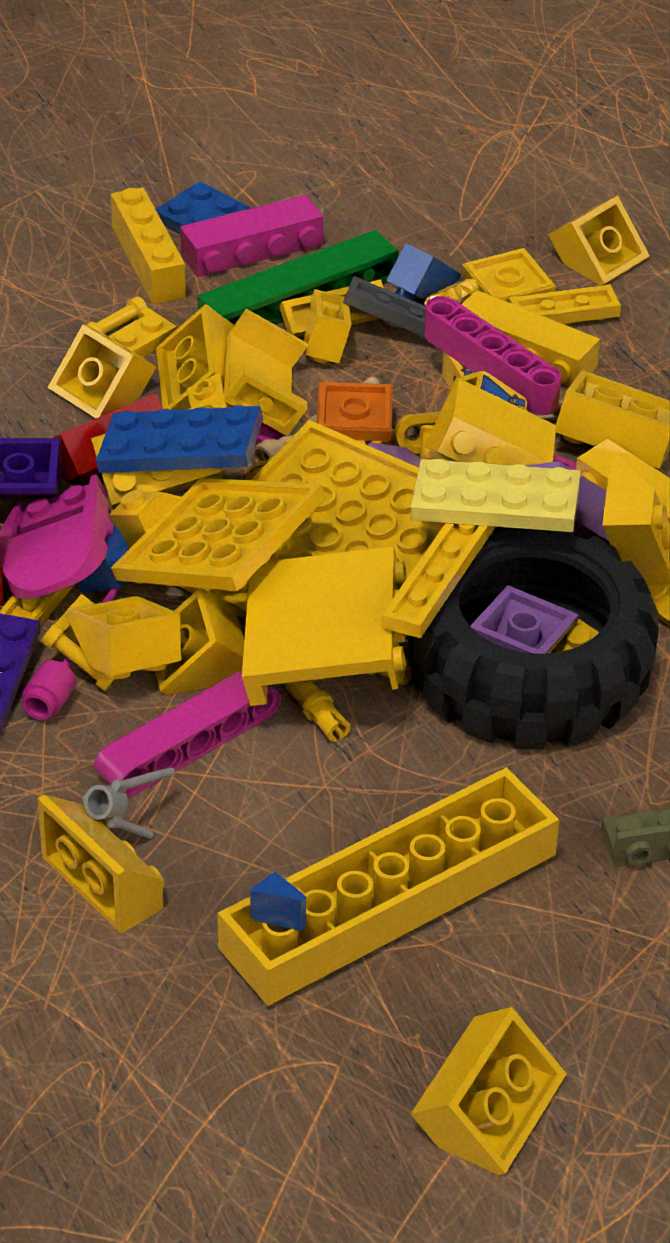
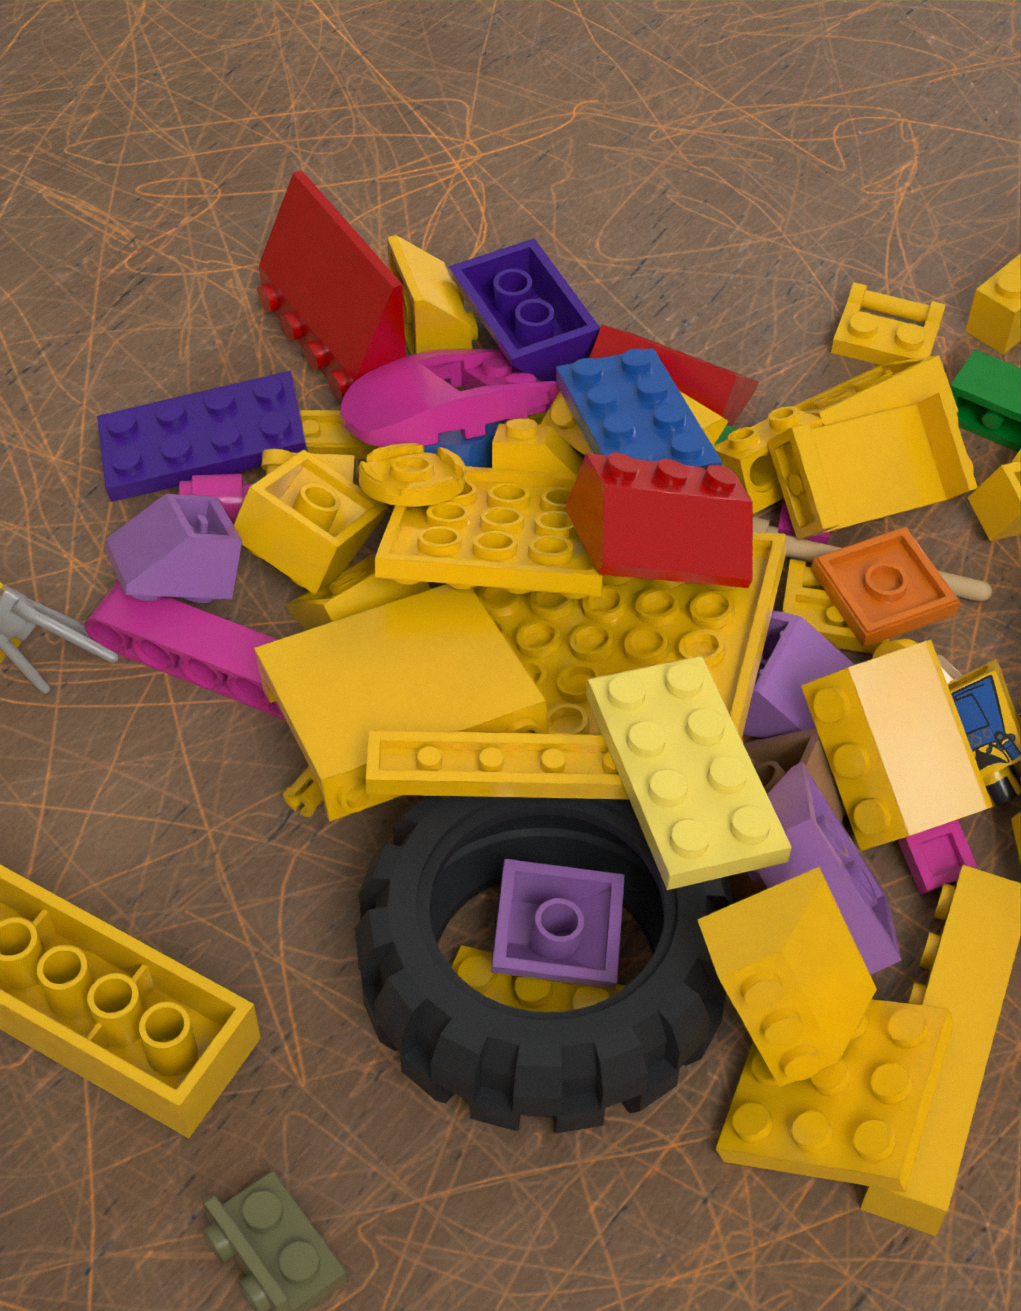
camera: 65 degrees right, 10 degrees up
yellow slope [47,324,157,418] -> none
none -> medium lavender slope [105,494,242,603]
none -> yellow tile [359,443,466,507]
none -> red slope [565,453,753,588]

